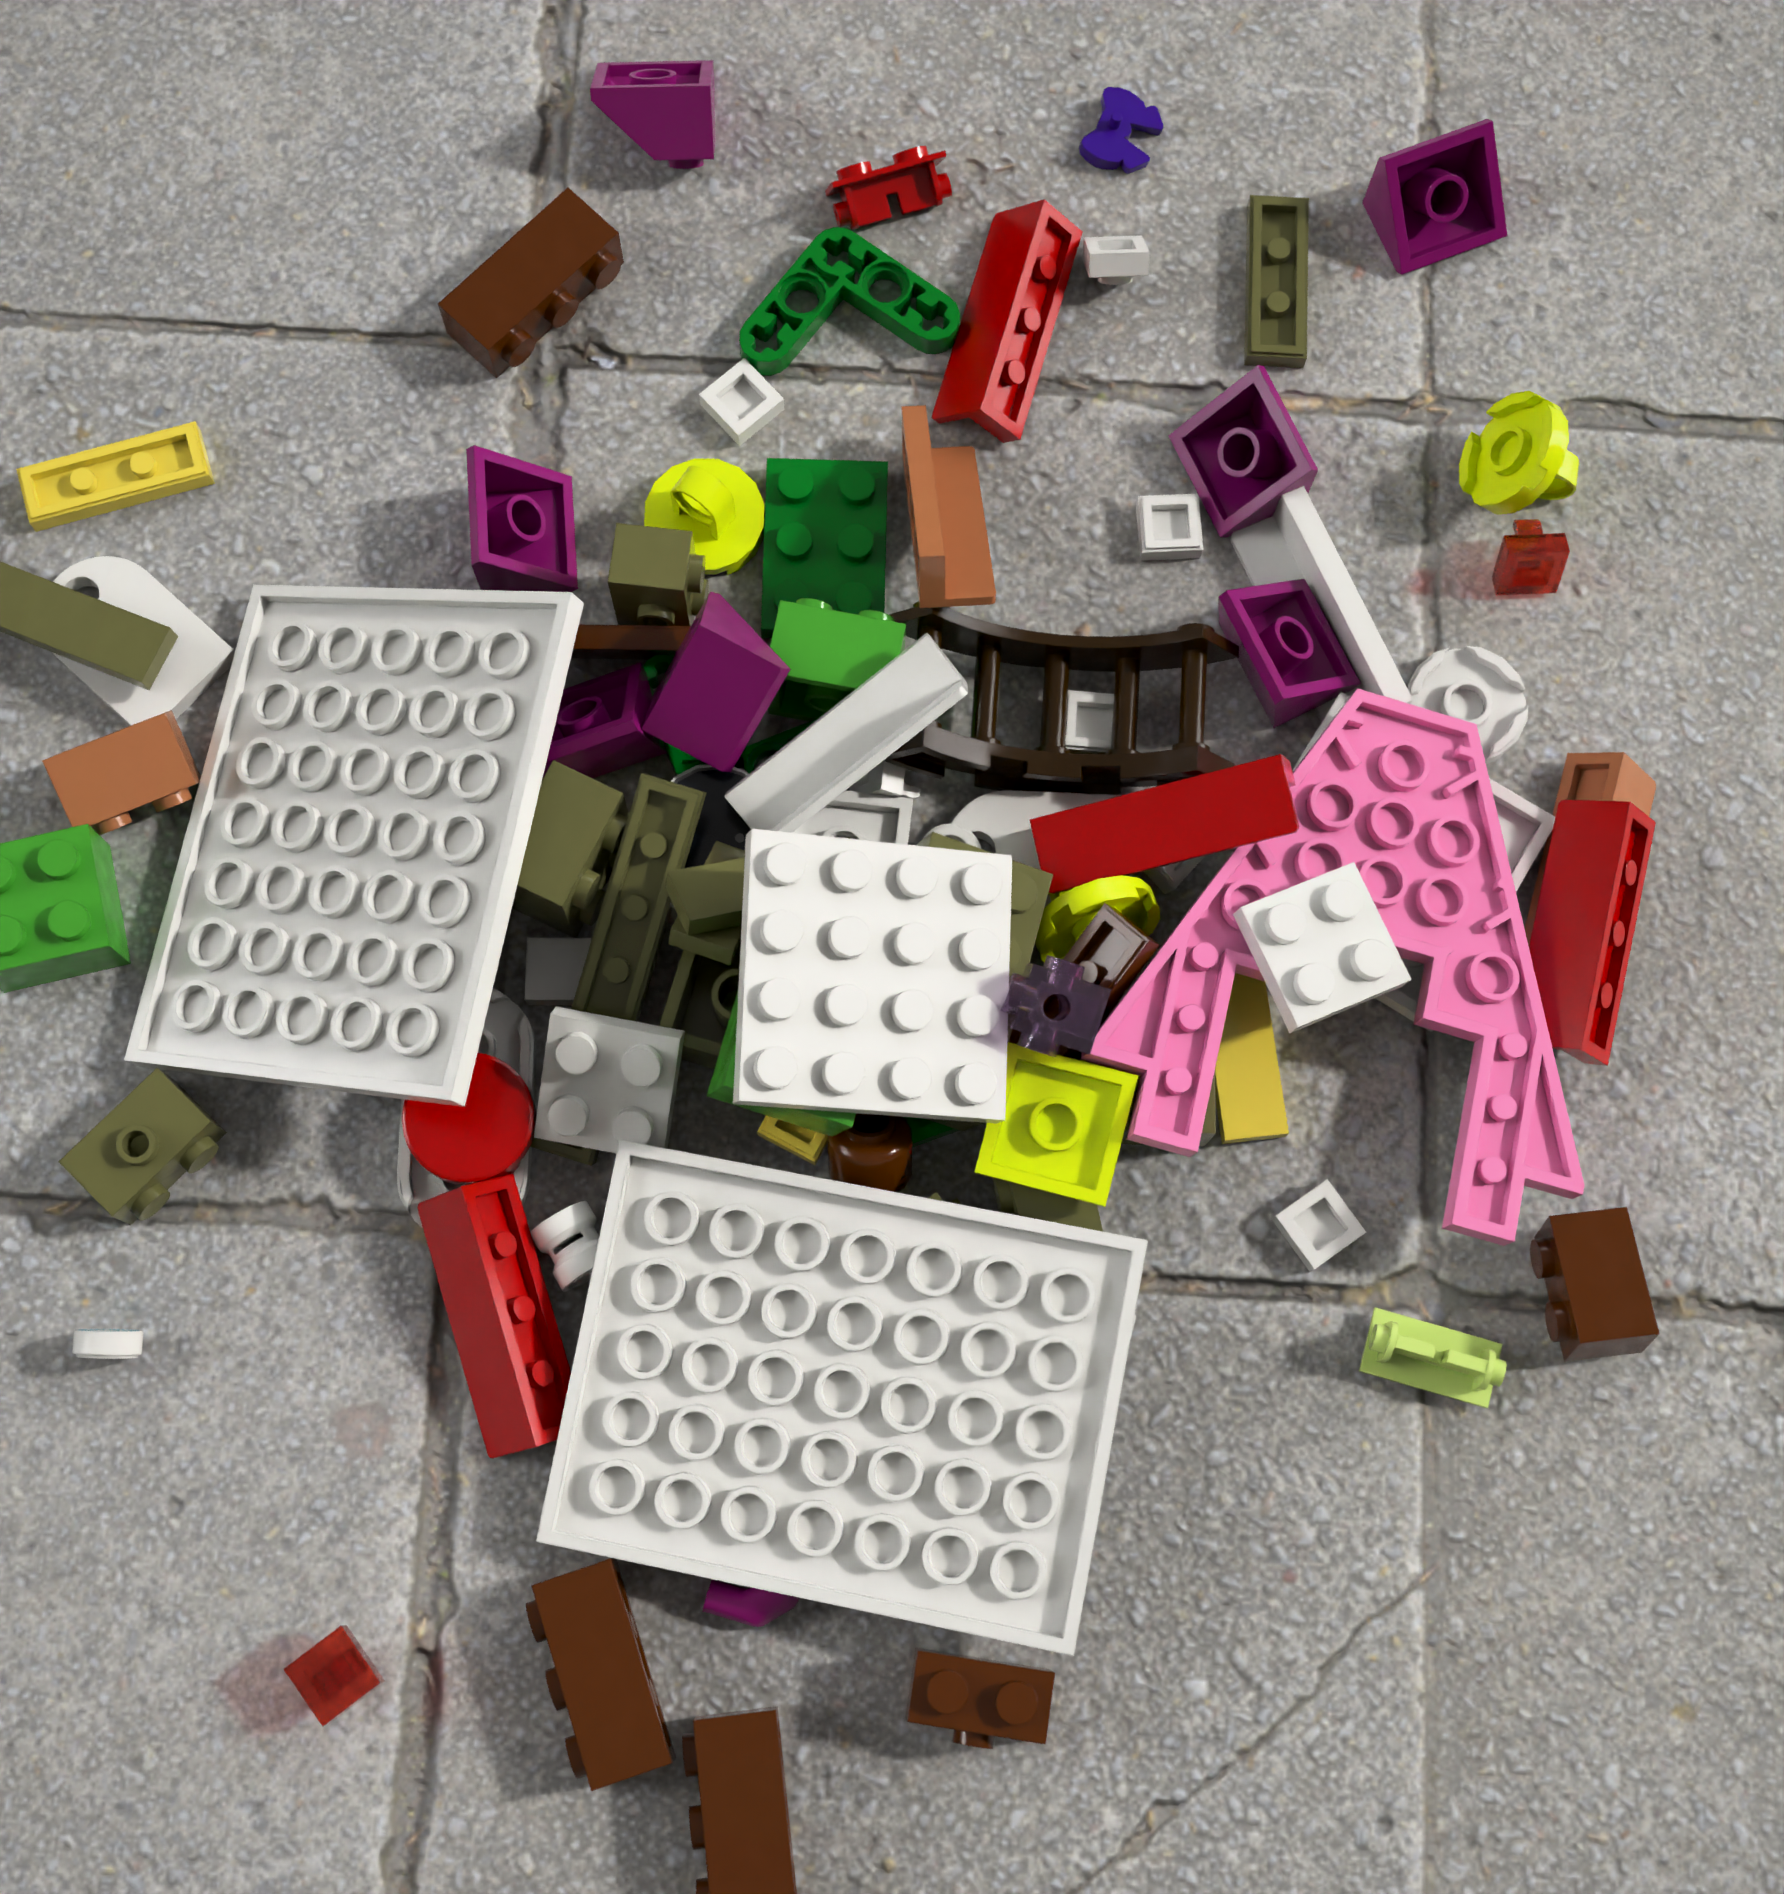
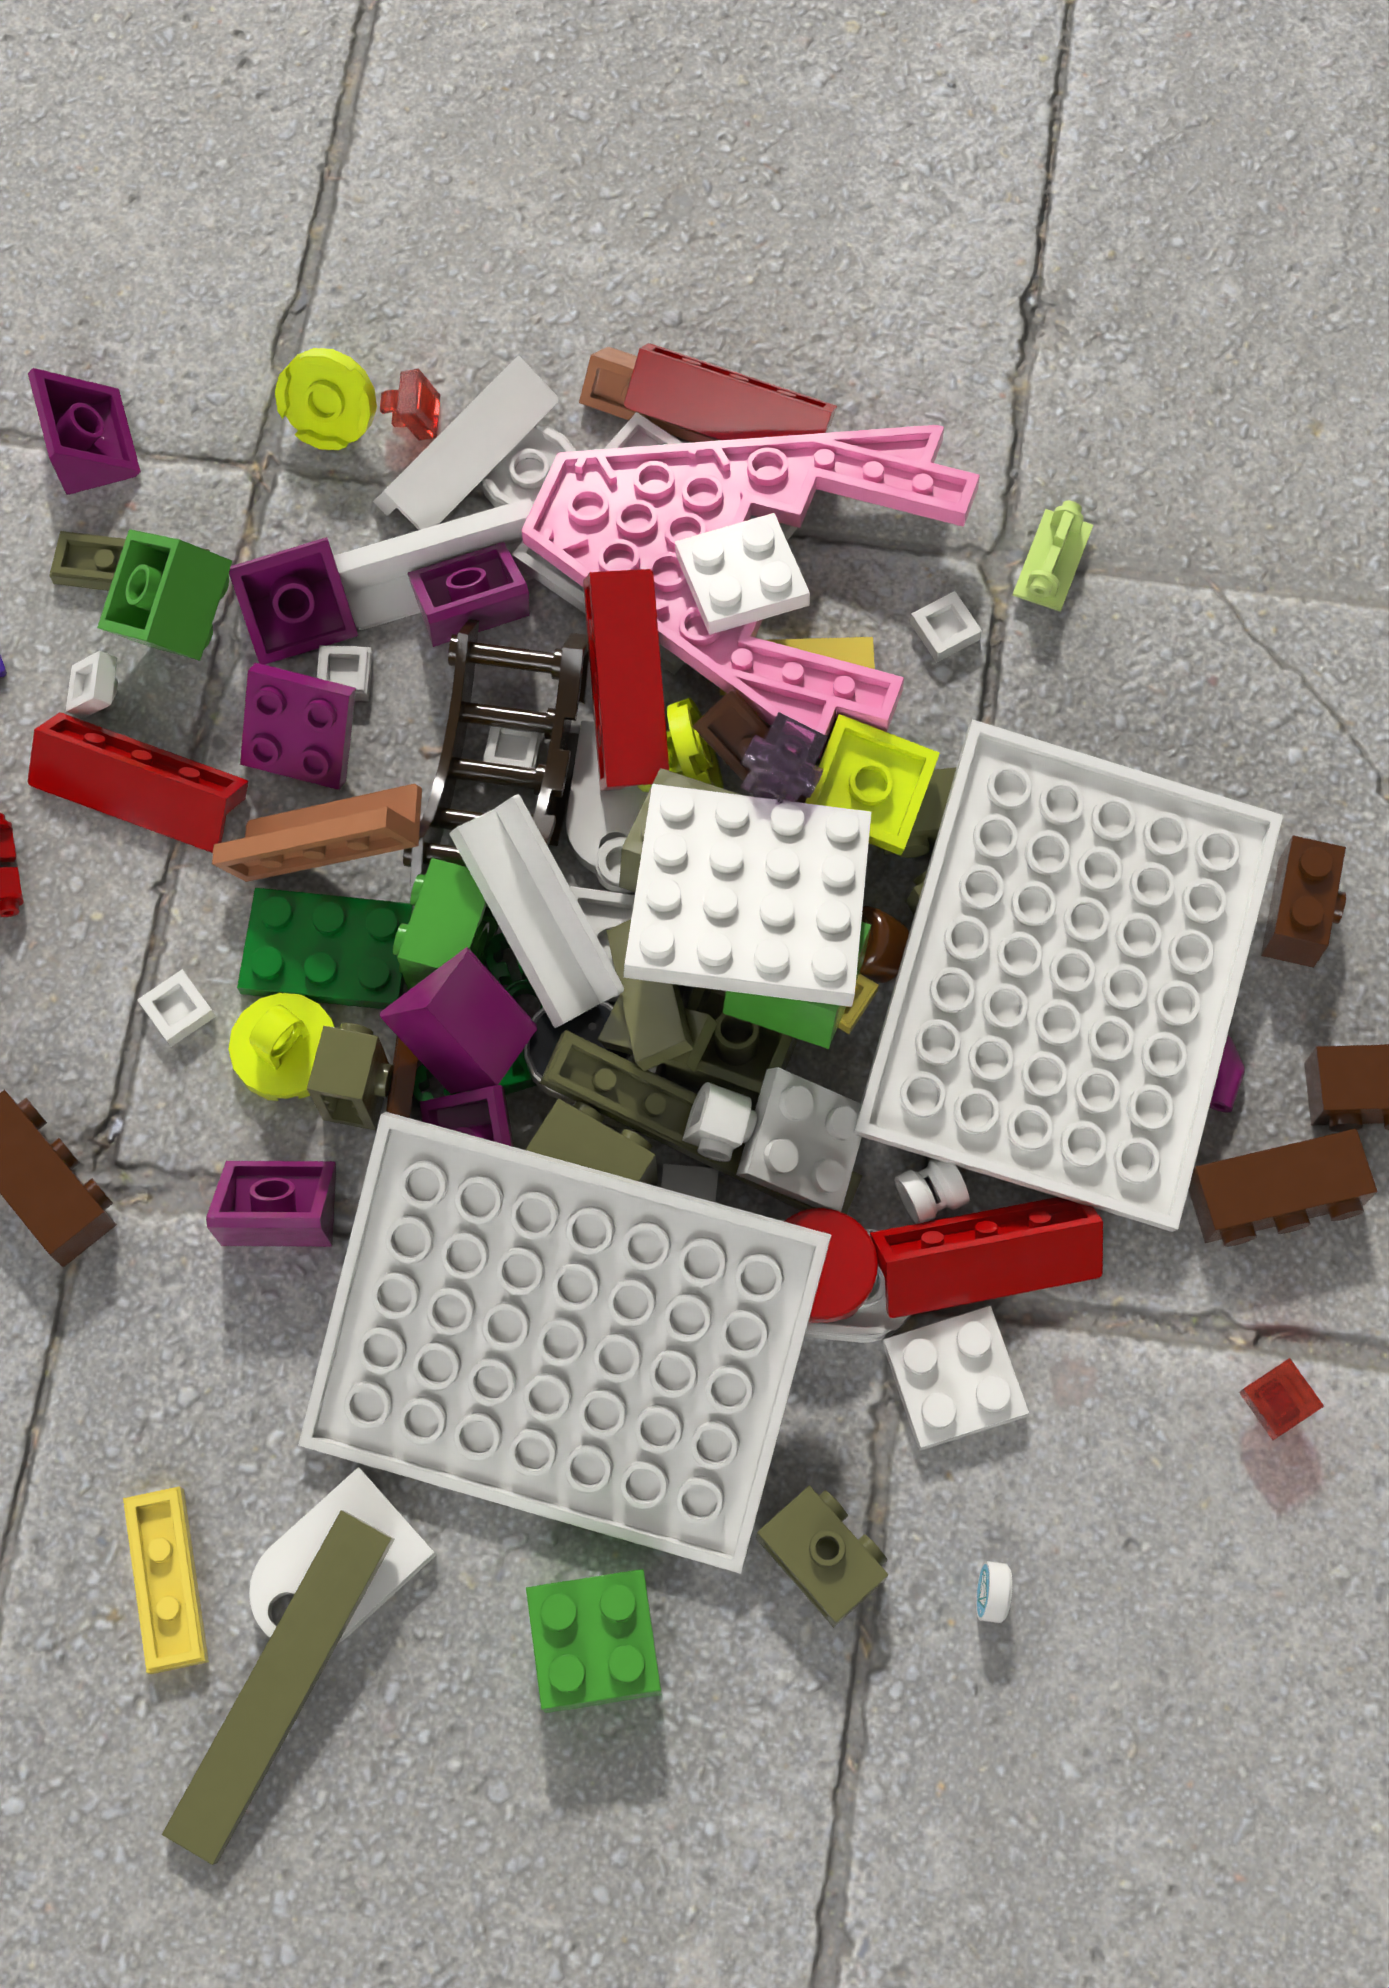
camera: 80 degrees left, 5 degrees down
nougat brick [42,710,201,835] -> none
green beam [739,227,960,376] -> none
reddish brown brick [1530,1207,1660,1362] -> none
none -> bright green brick [97,529,233,661]
none -> magenta plate [240,662,356,790]
none -> white panel [373,355,559,530]
none -> white plate [682,1082,757,1161]
none -> white plate [882,1306,1029,1451]

